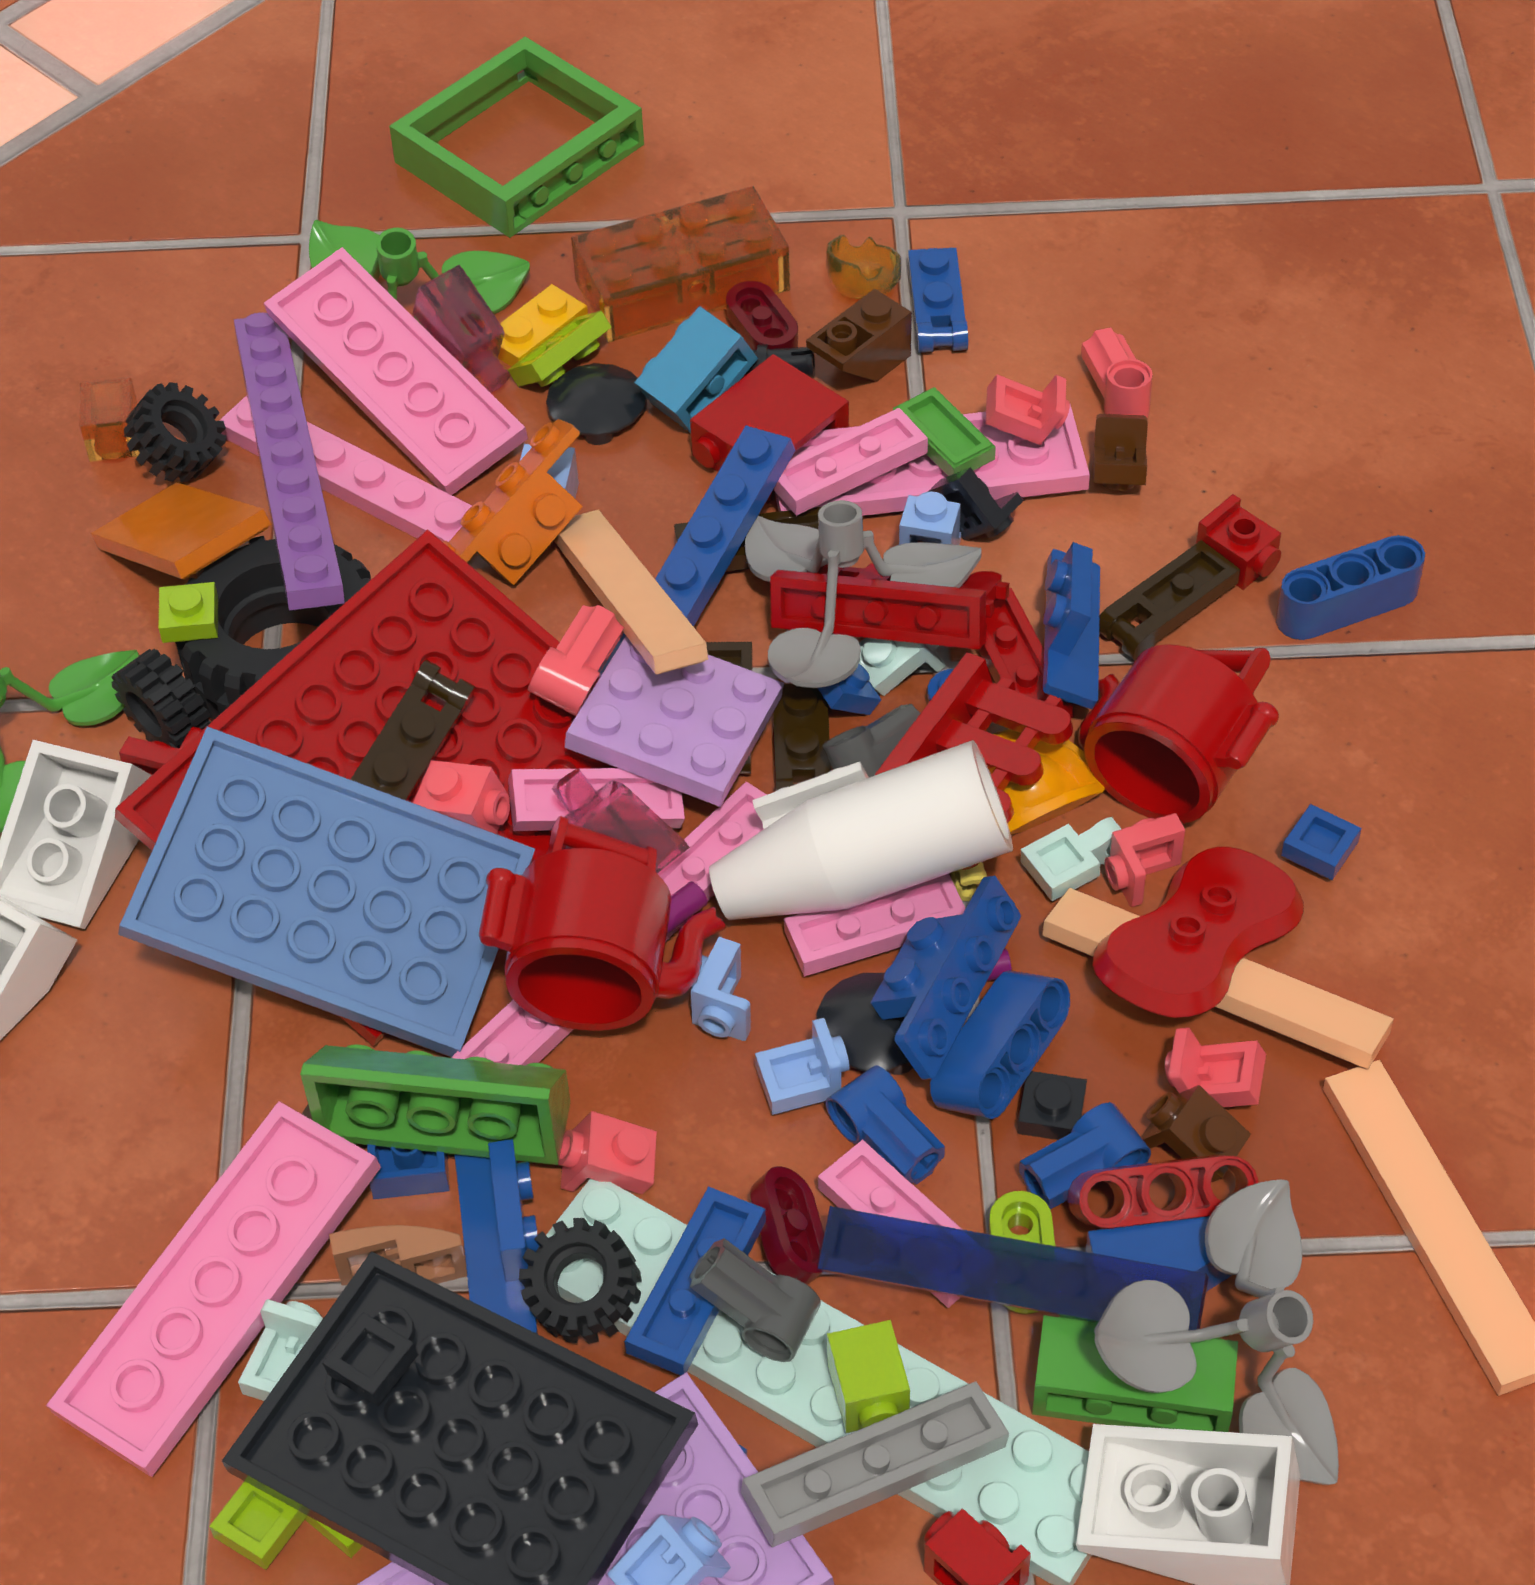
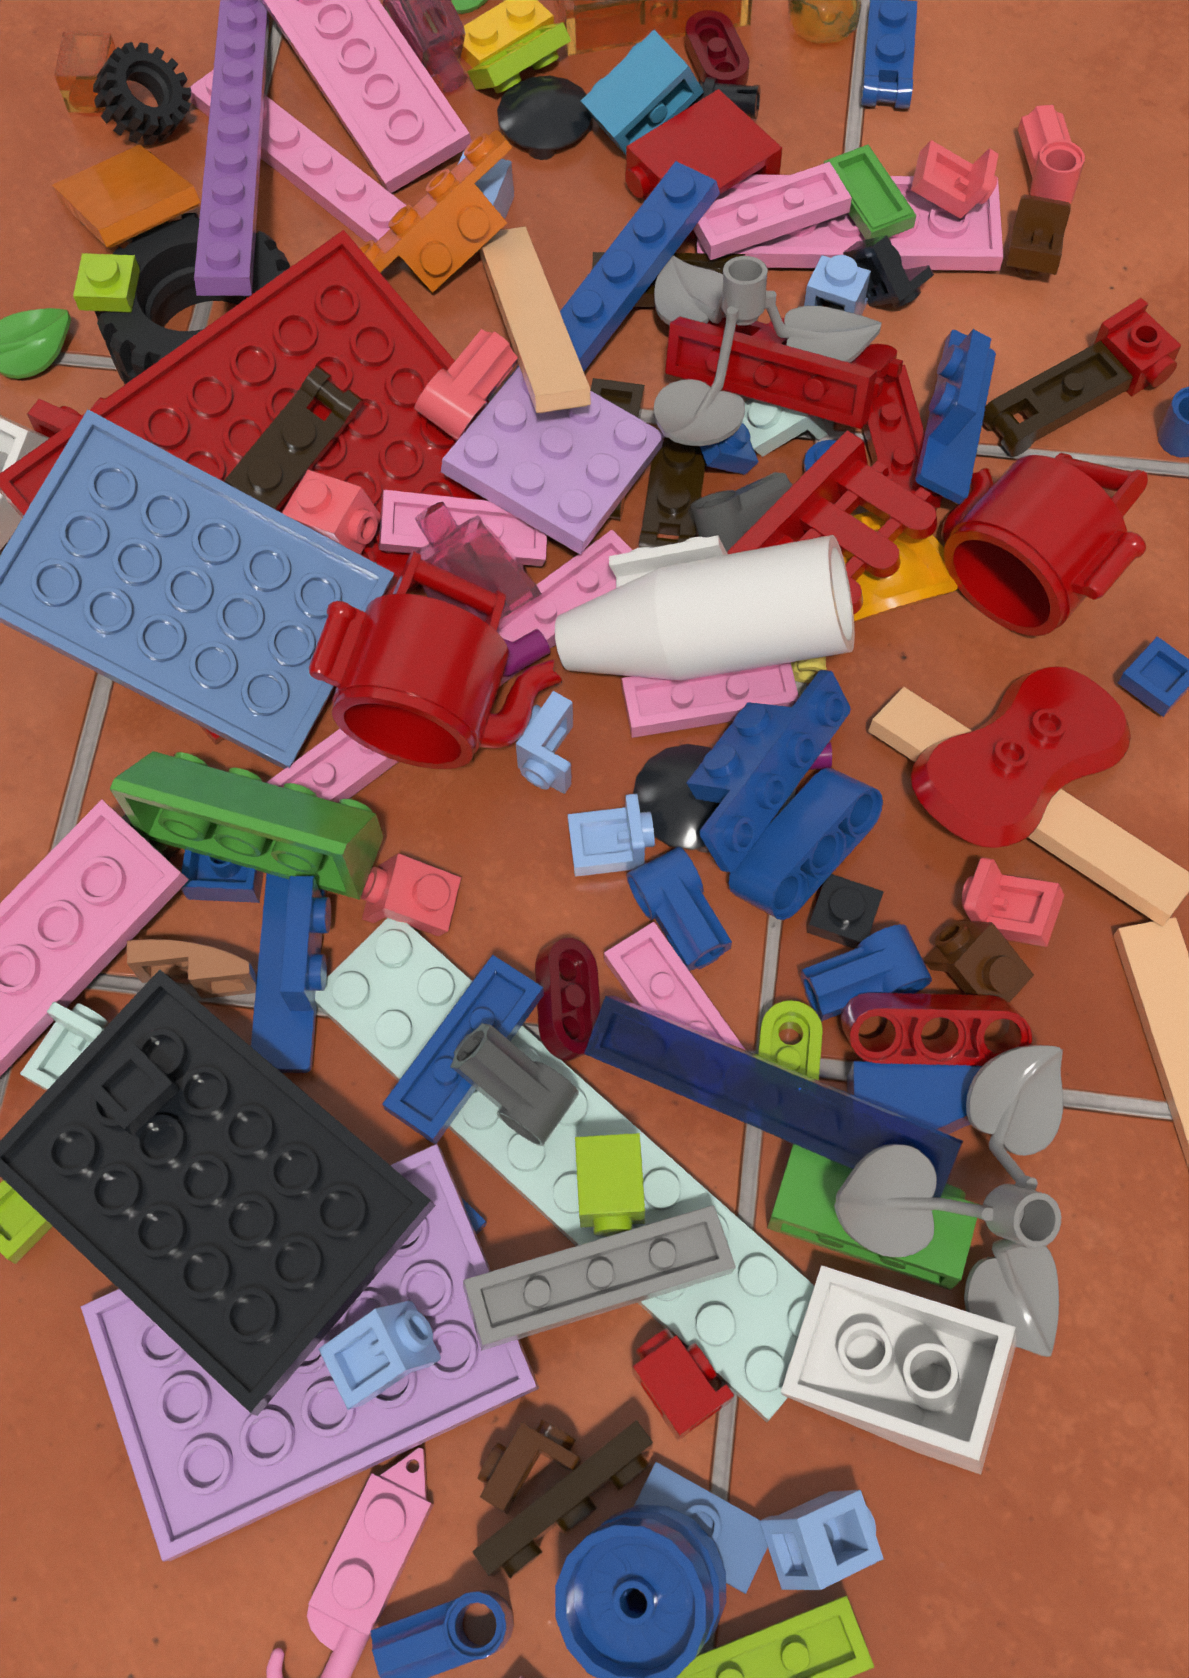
camera: 10 degrees right, 15 degrees up
black tyre [111,649,211,749] -> none
black tyre [519,1218,642,1343] -> none
reddish brown slope [806,289,912,381] -> none
light aqua plate [1021,817,1121,902] -> none
coral bracket [1104,813,1185,907] -> none

